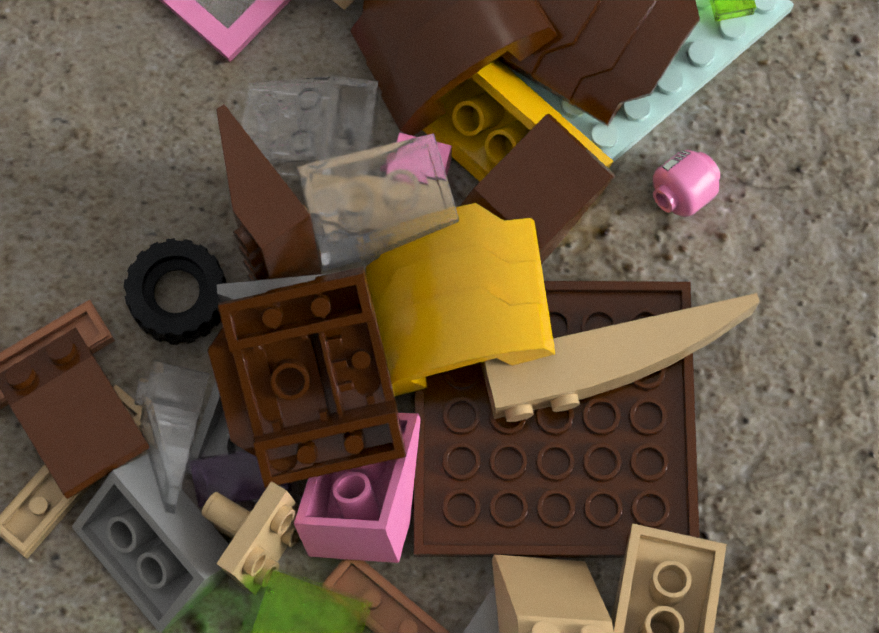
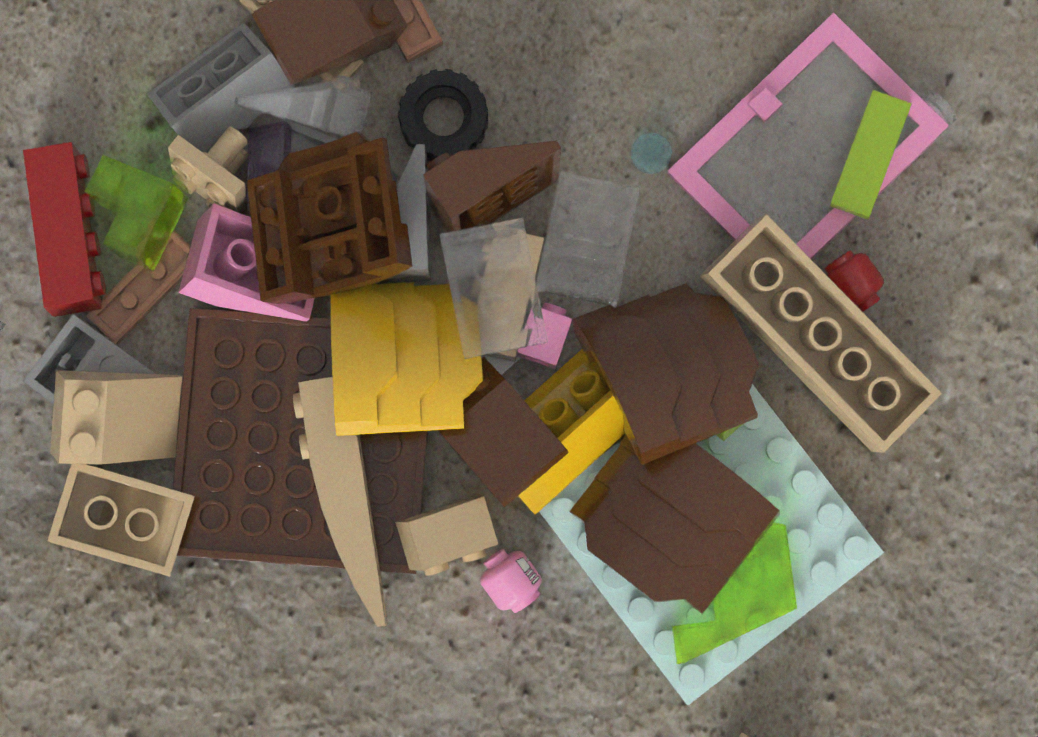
camera: 95 degrees right, 10 degrees up
none -> tan brick [395,496,498,576]
none -> clear light blue plate [631,133,672,174]

